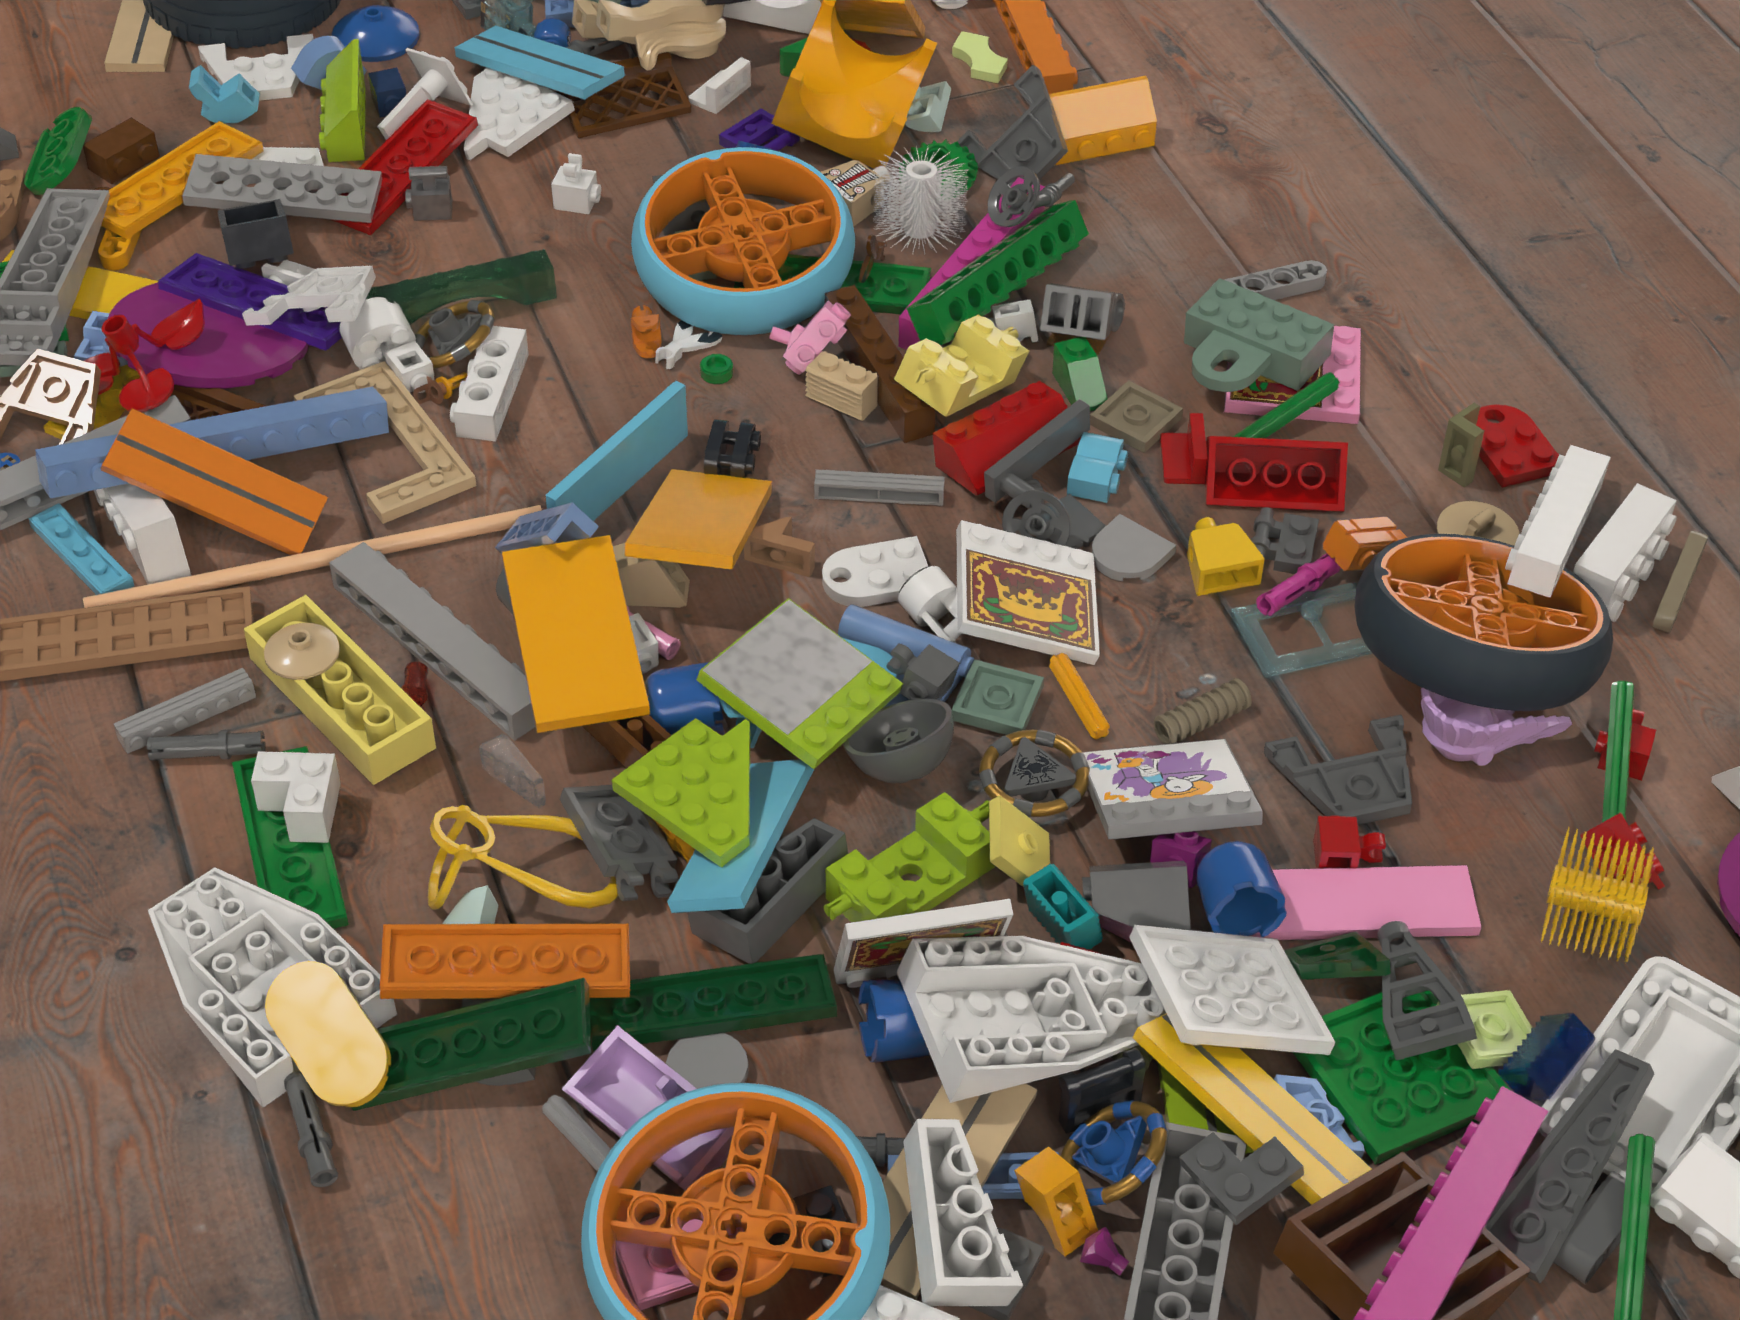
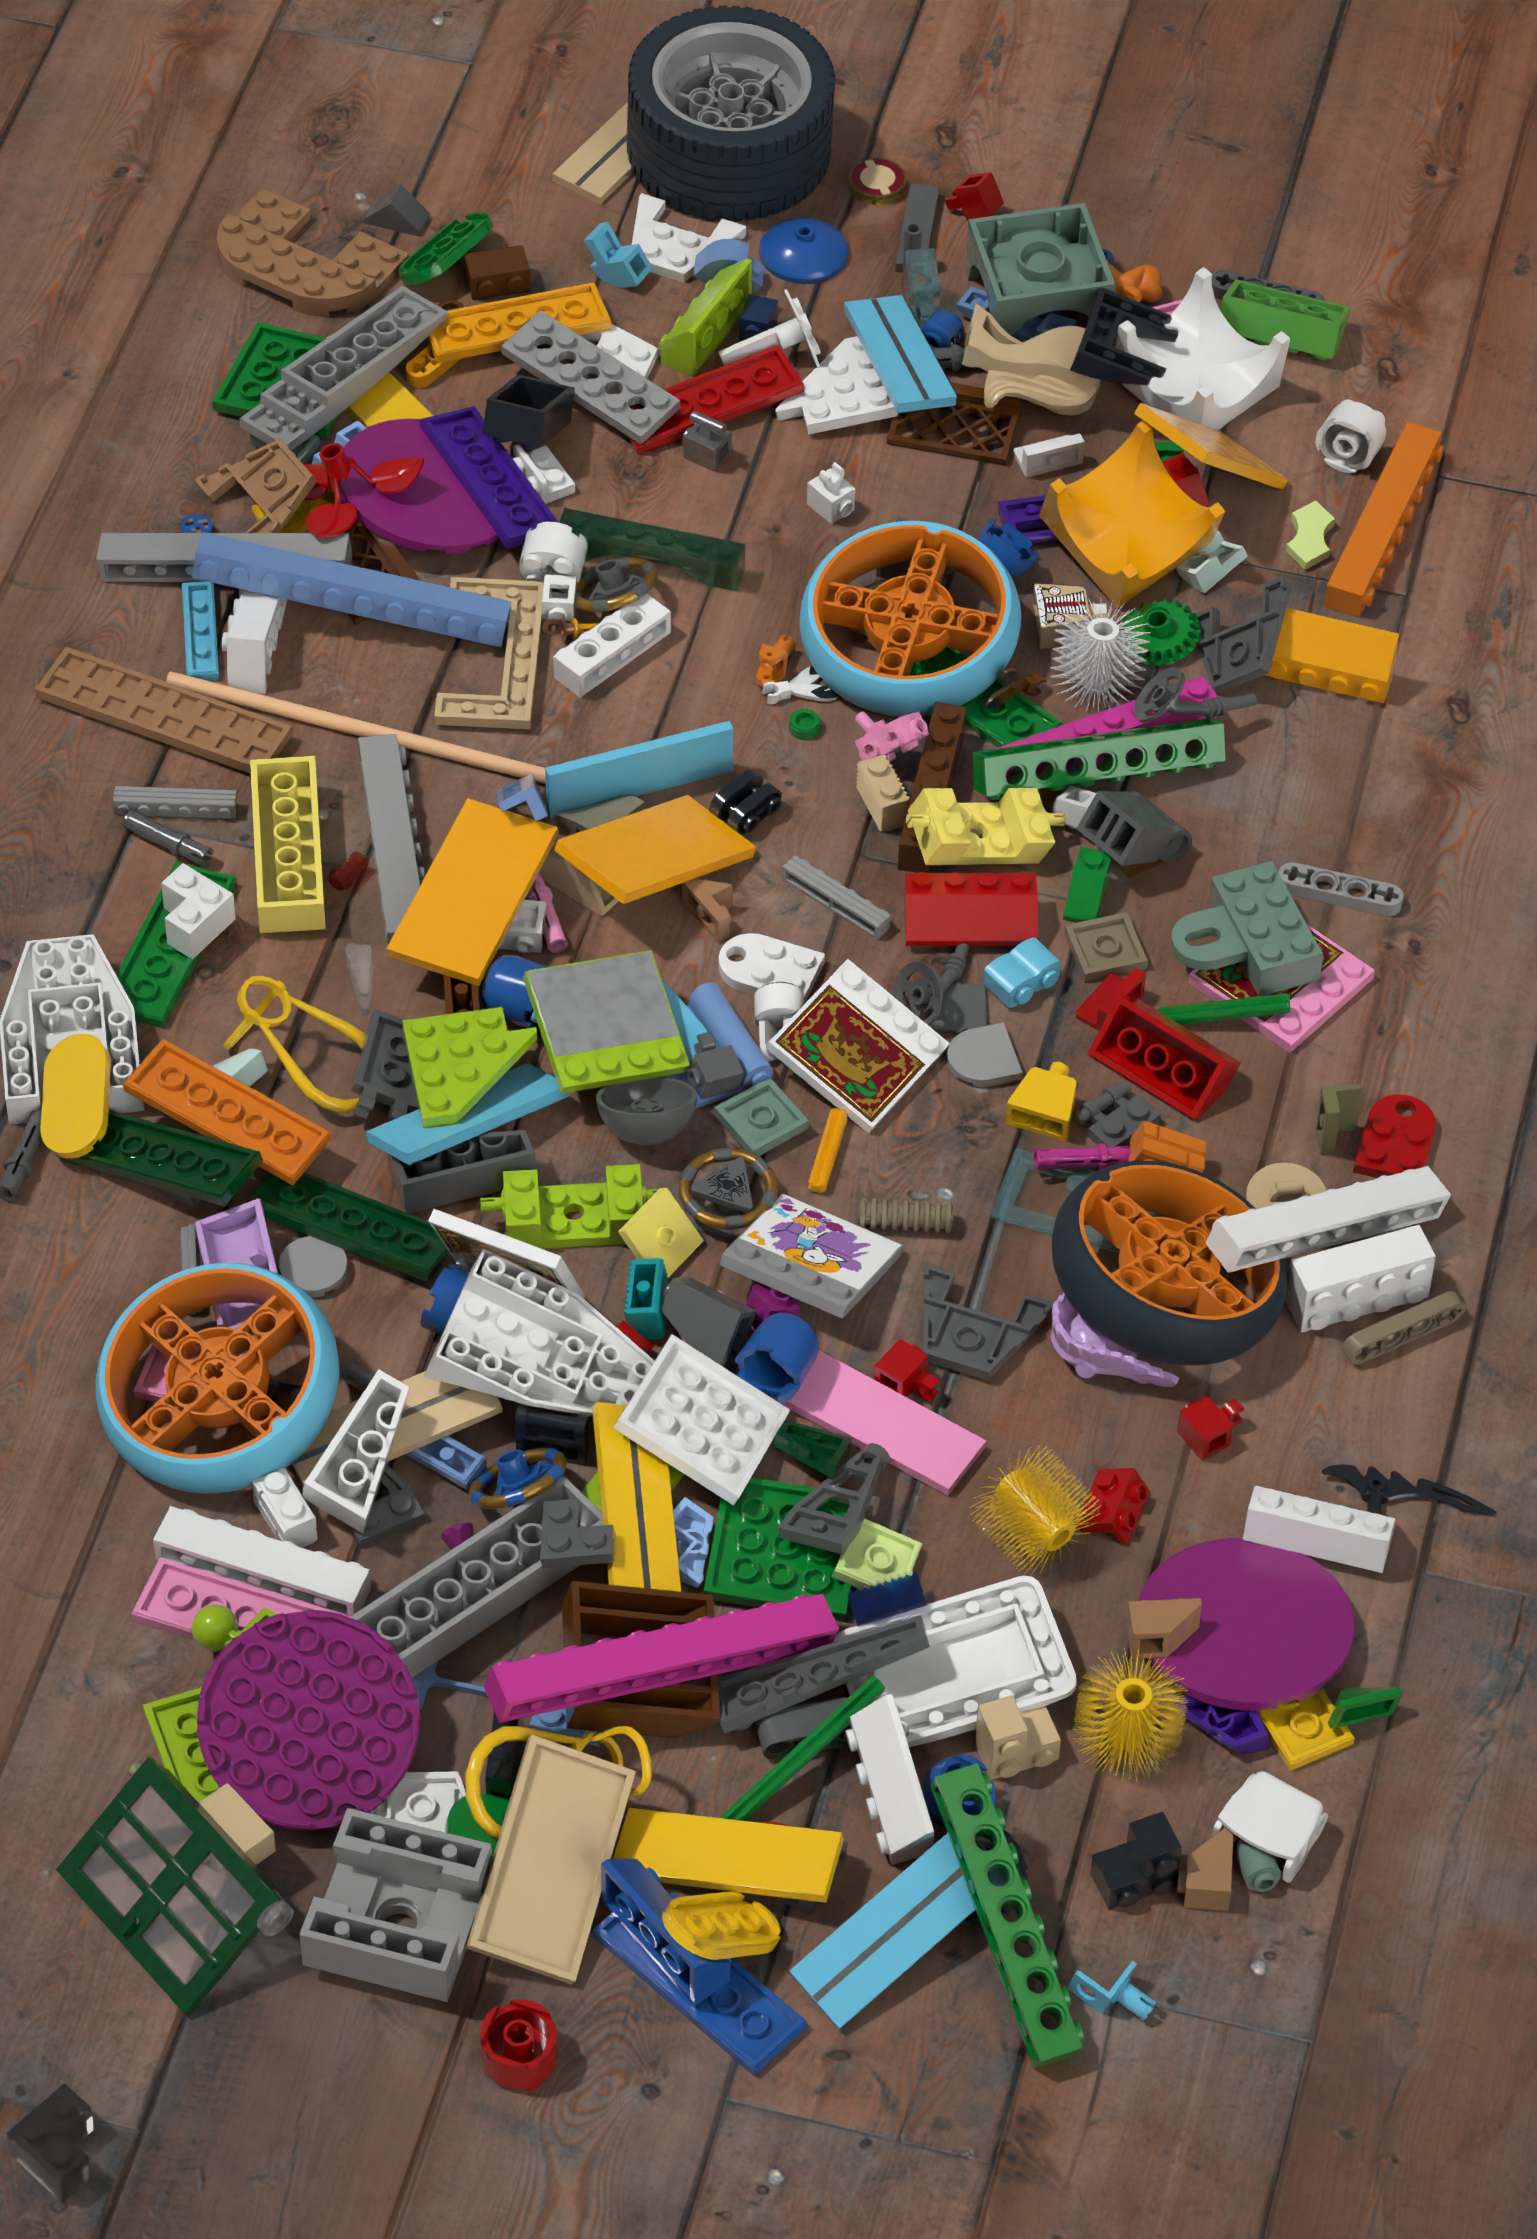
camera: 35 degrees right, 5 degrees up
orange tile [101,408,328,555] -> none
white wing [242,266,376,326] -> none
tan dish [264,623,340,680] -> none
dark grey piece [984,399,1090,509] -> none
light orange arch [1014,1146,1098,1257] -> none
green axle [1602,680,1634,822] -> none
none -> dark tan slope [555,795,645,834]

